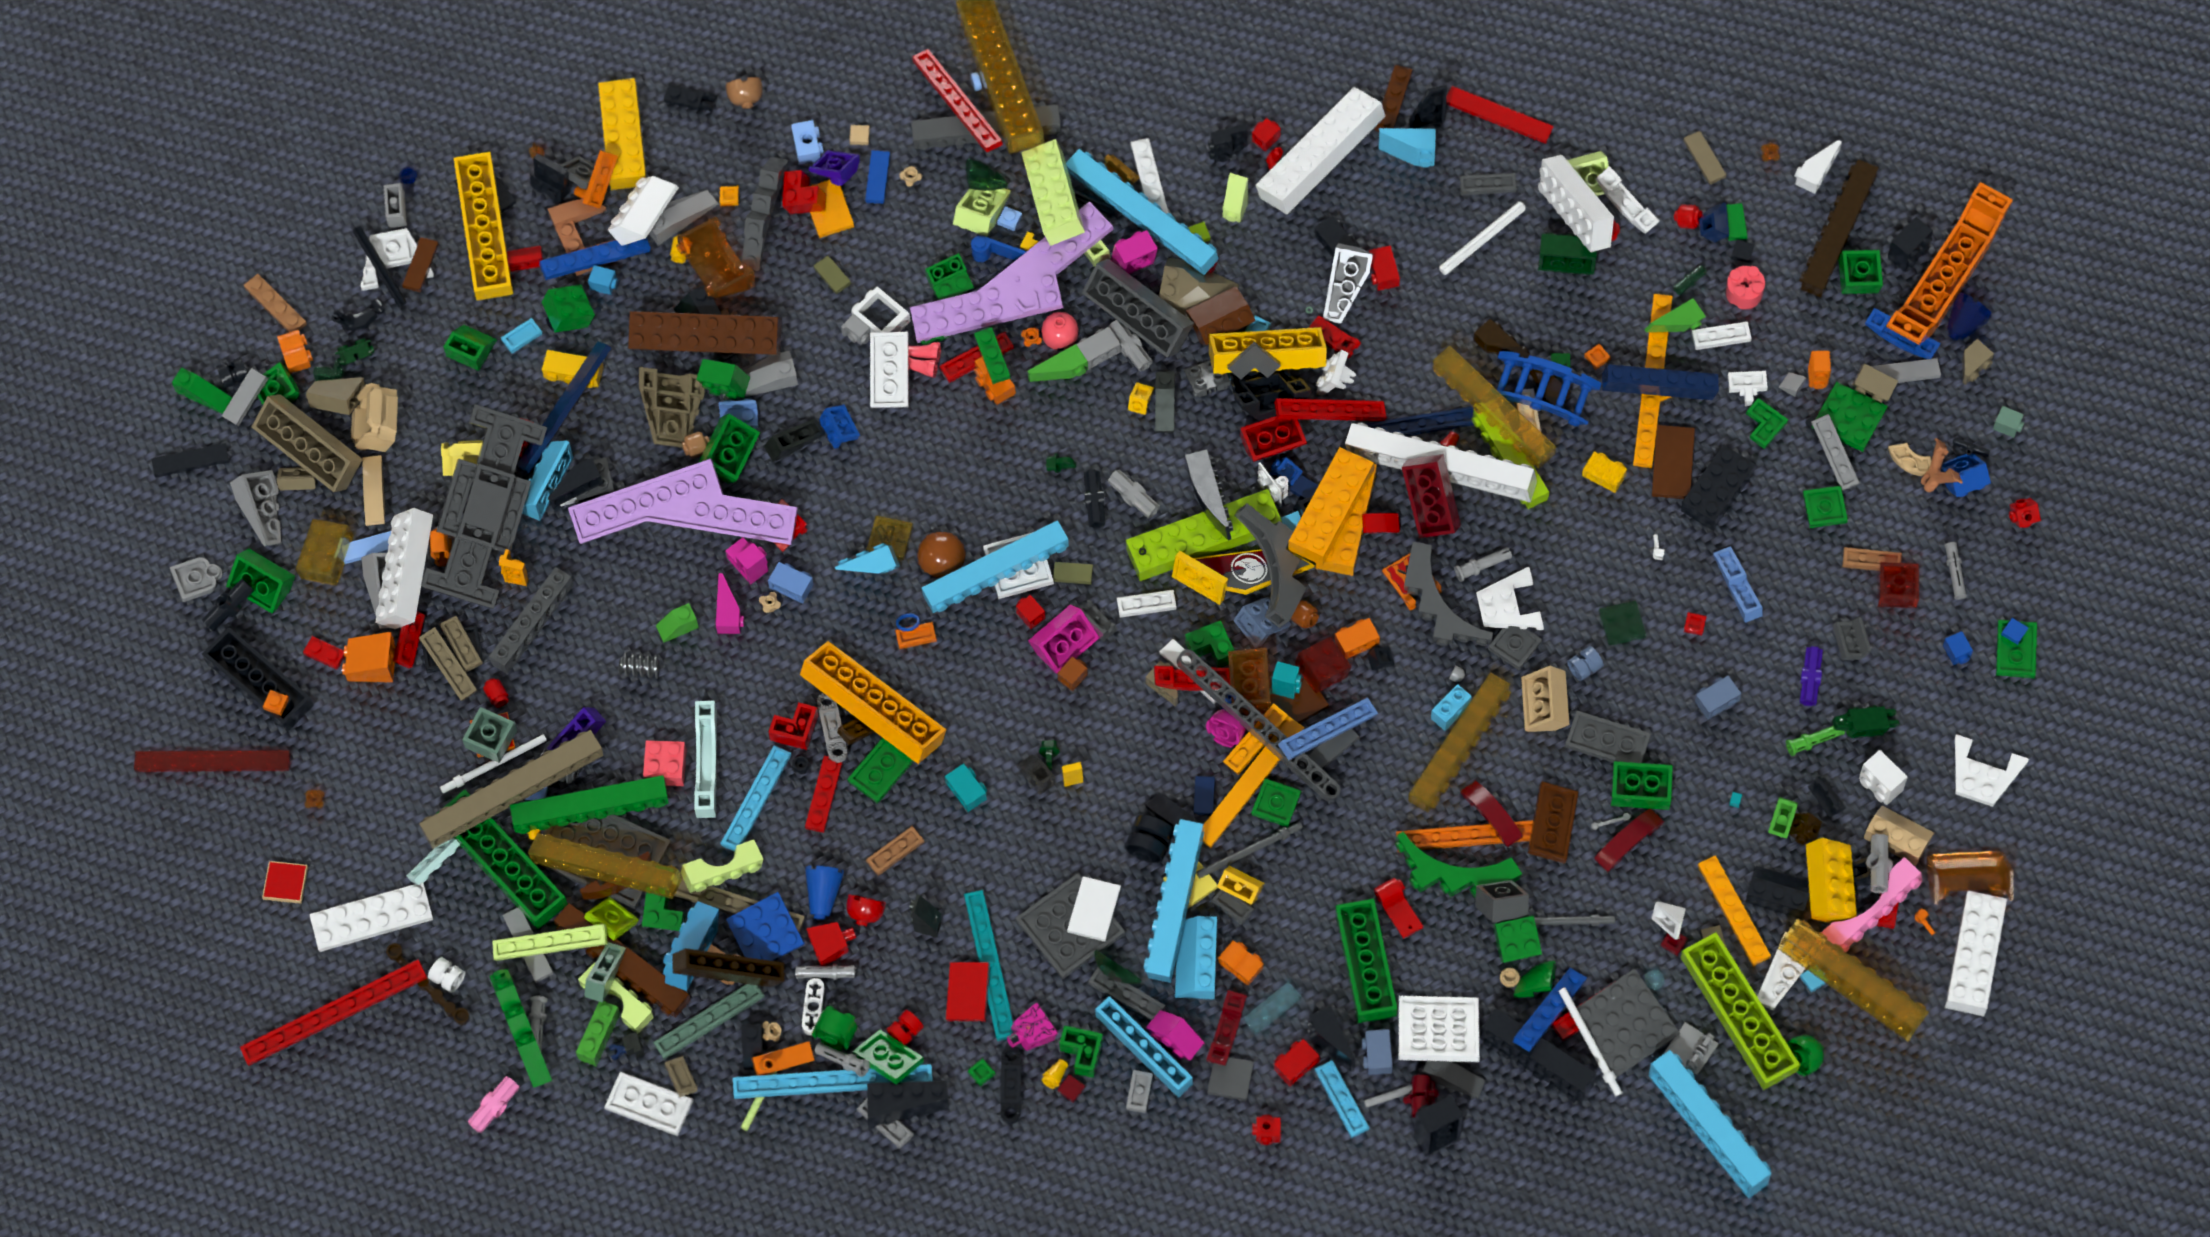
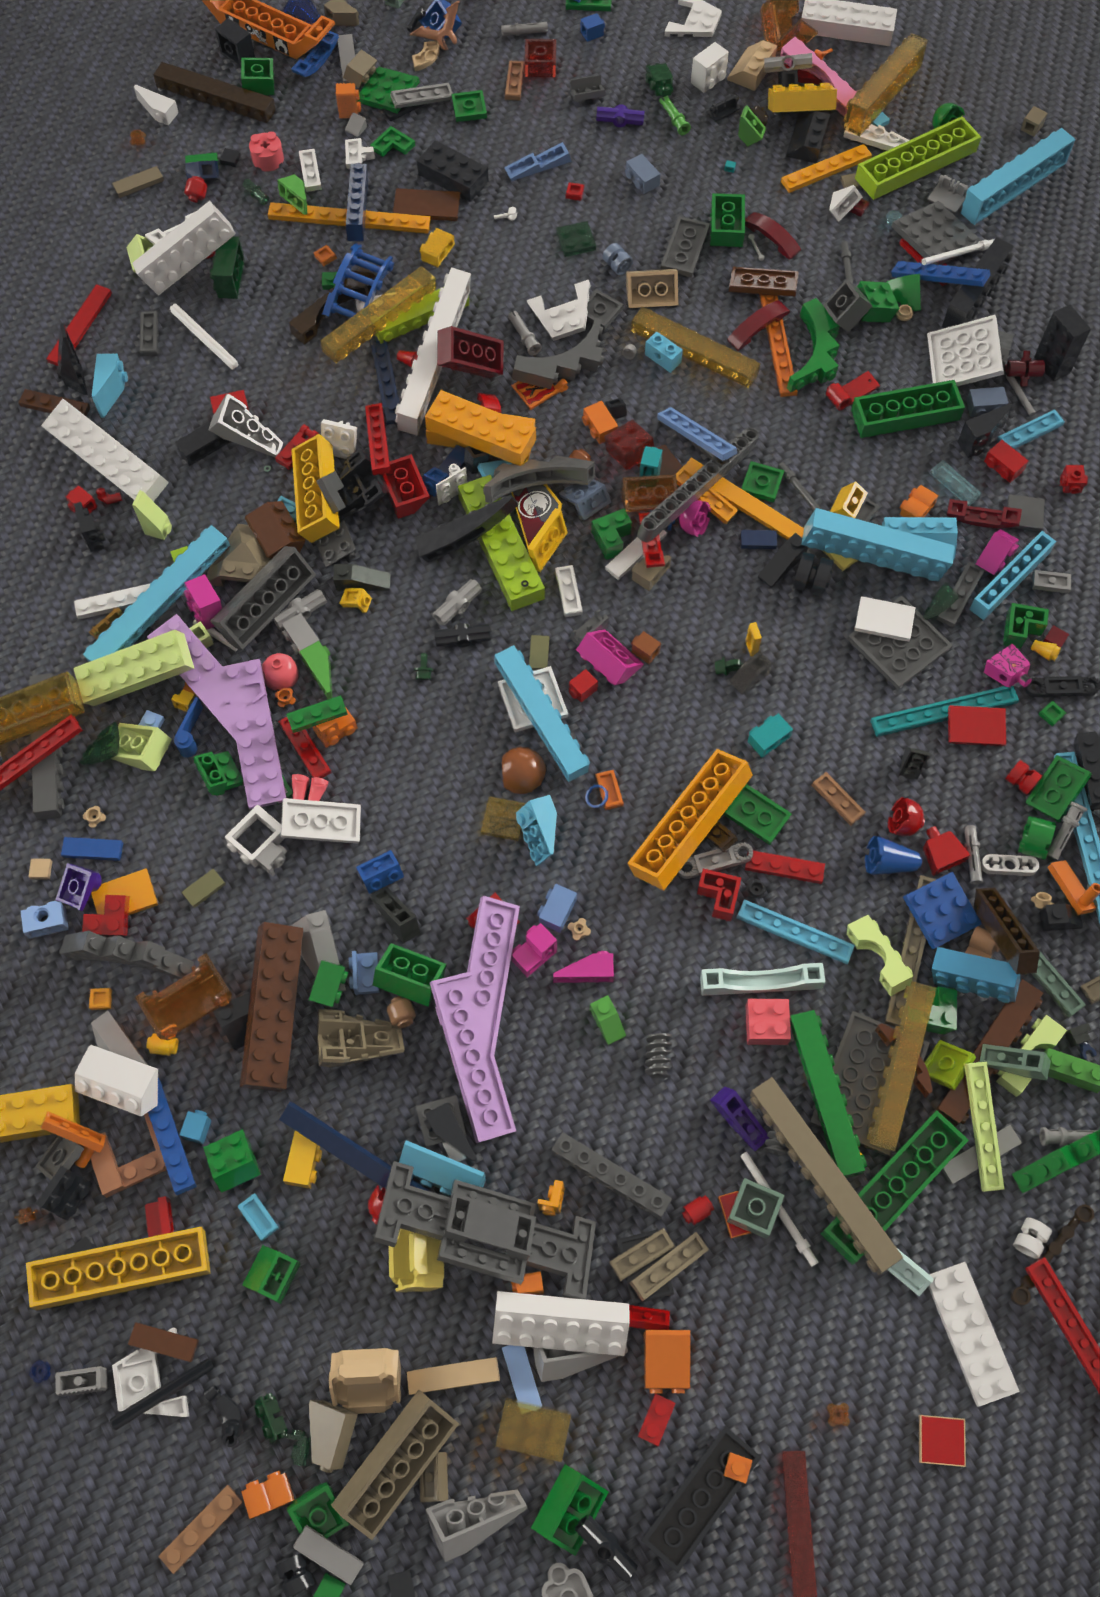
camera: 95 degrees left, 0 degrees up
none -> dark tan brick [1021,106,1048,137]

